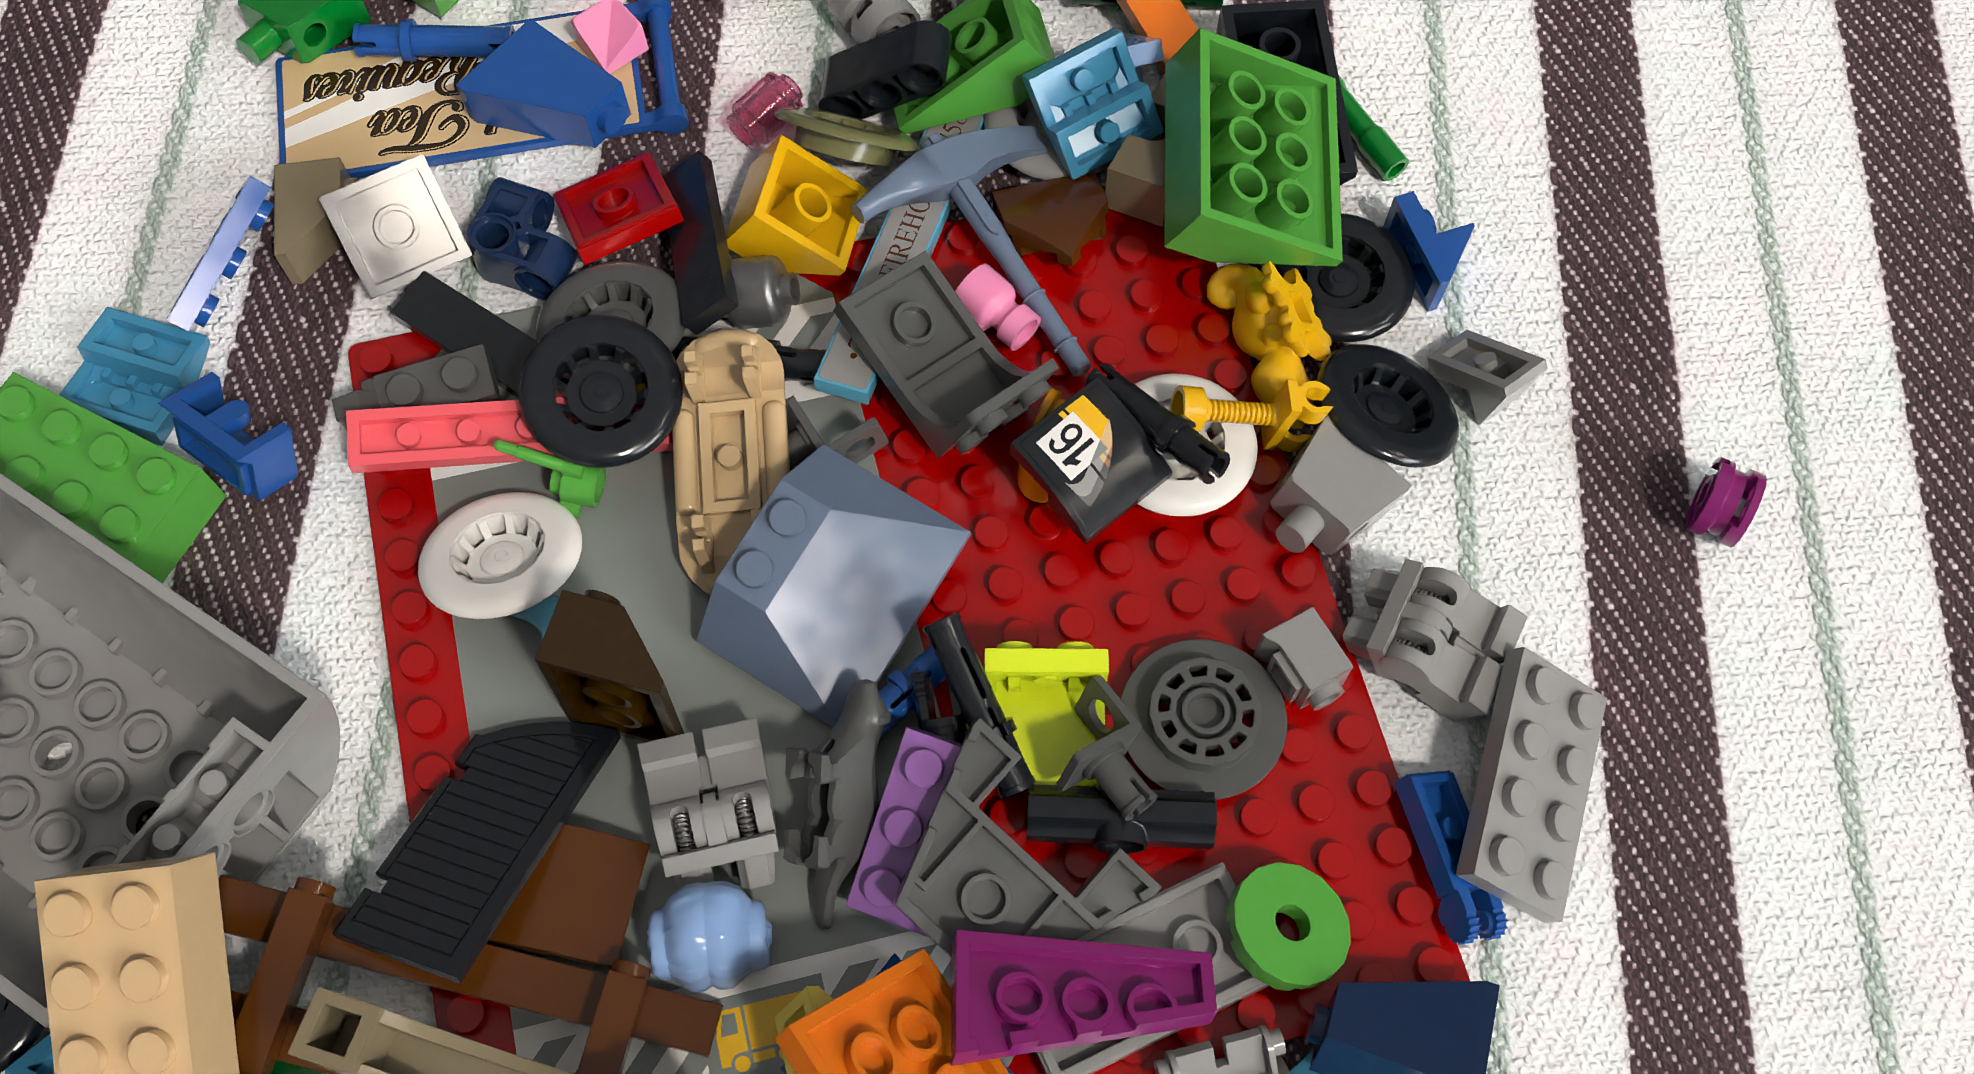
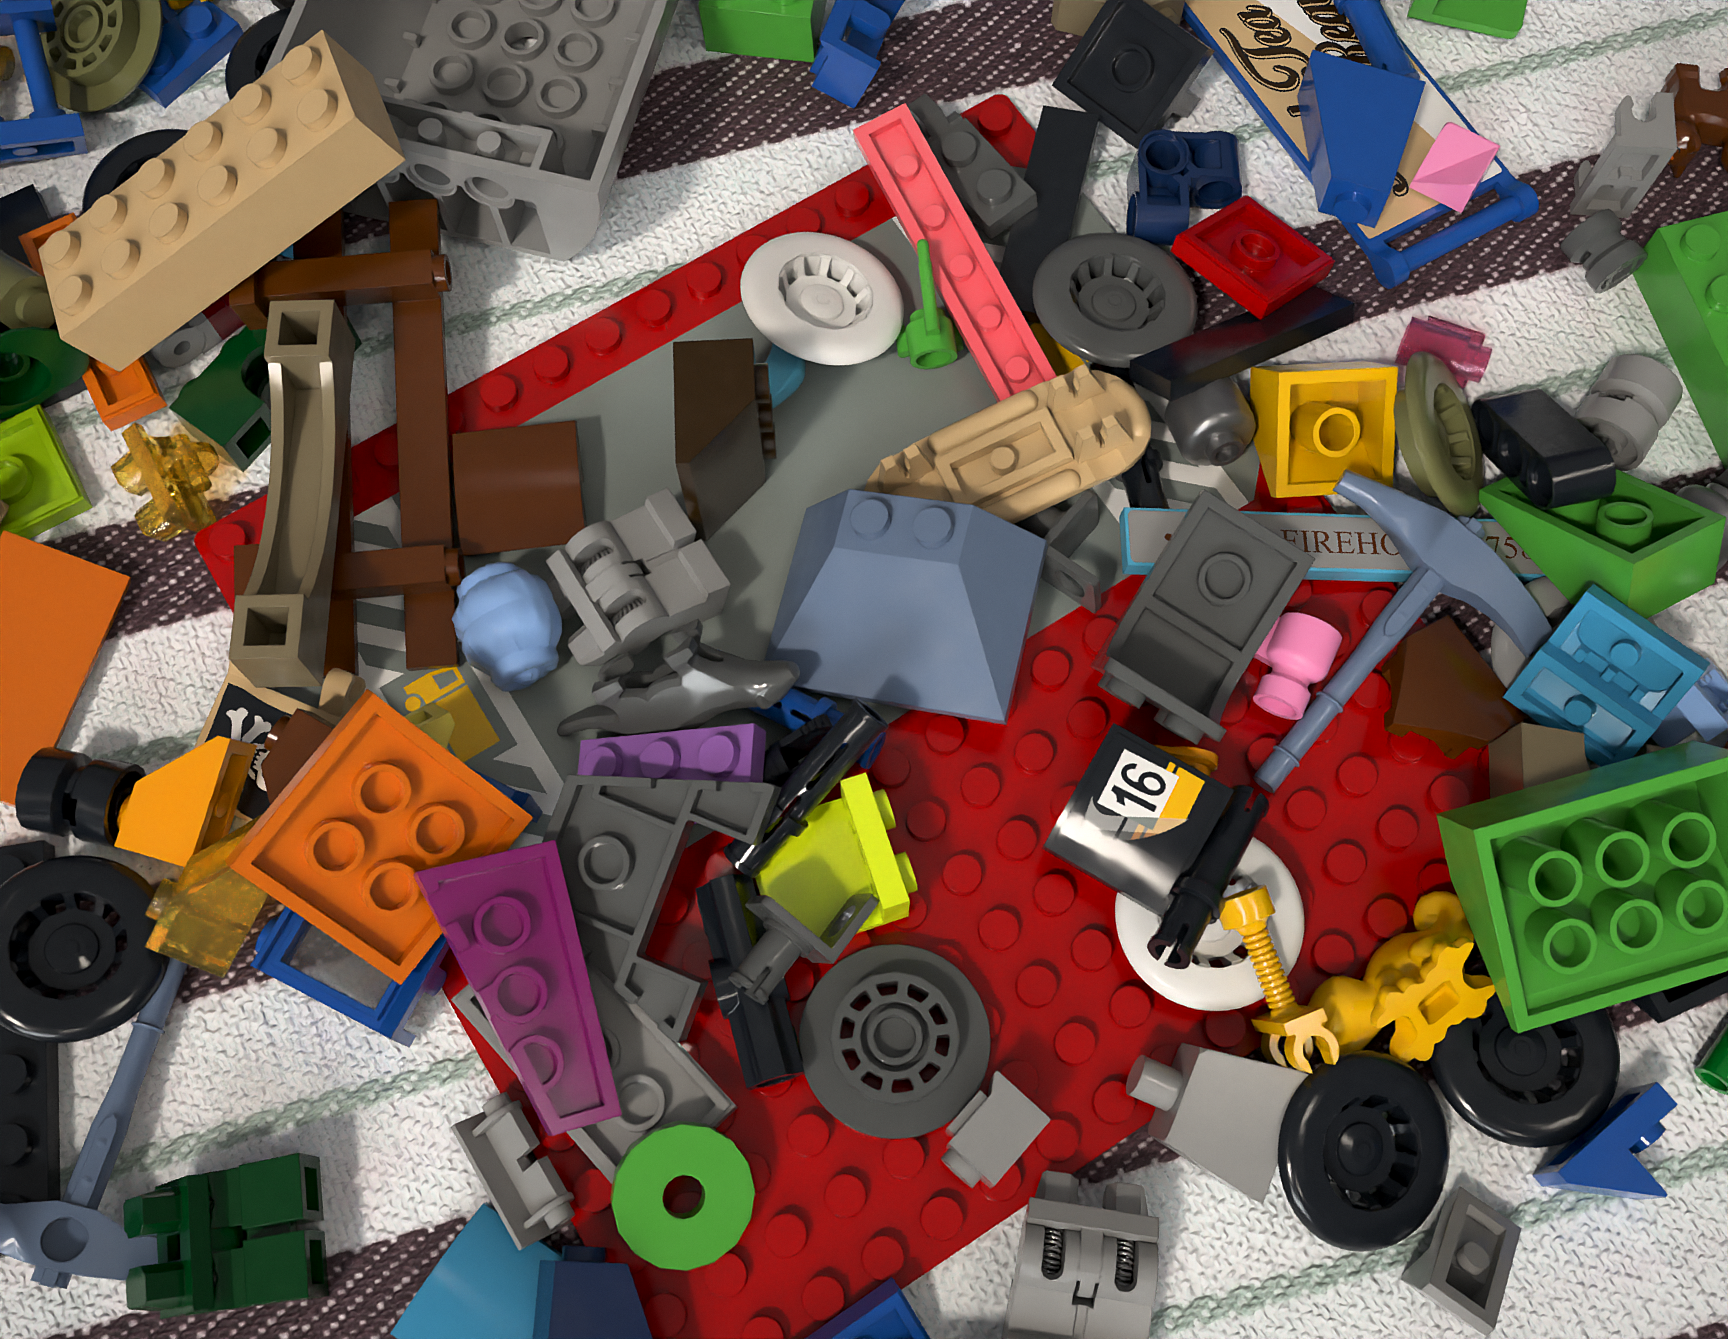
camera: 75 degrees right, 5 degrees up
black piece [332,722,621,984] -> none
black wheel [518,315,683,468] -> none

